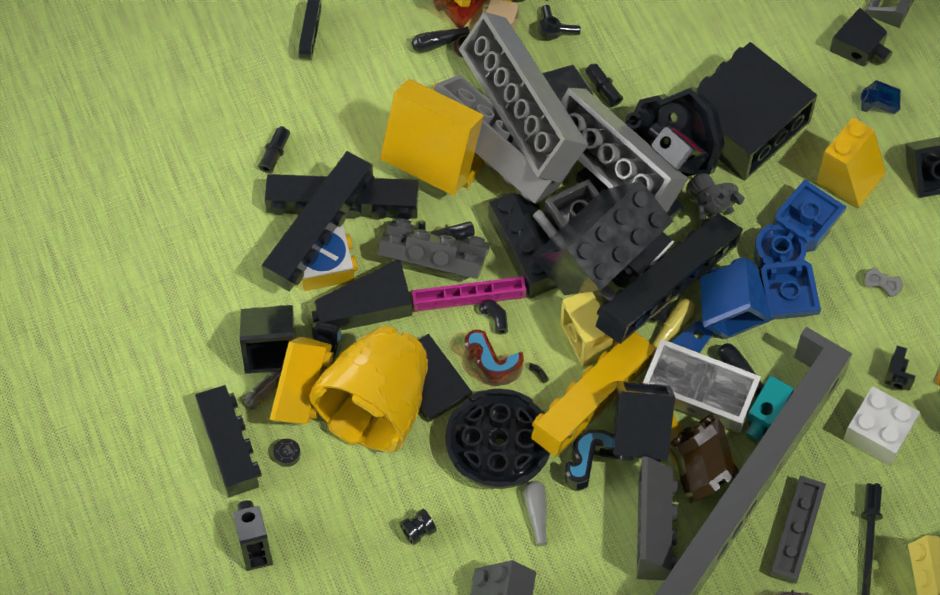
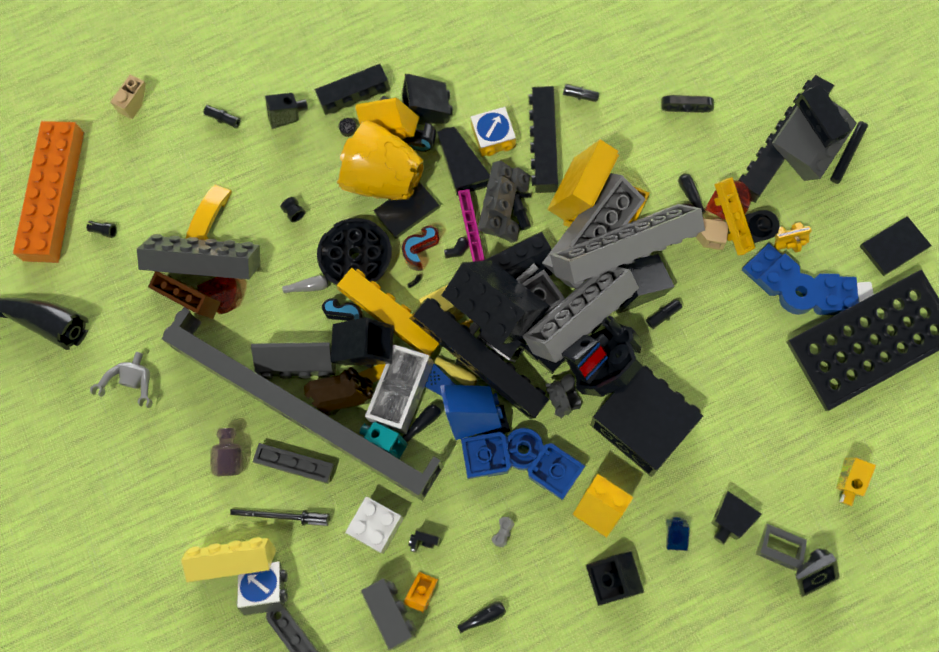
camera: 95 degrees right, 10 degrees up
black brick [261,151,375,292] -> none
black piece [538,5,581,40] -> none

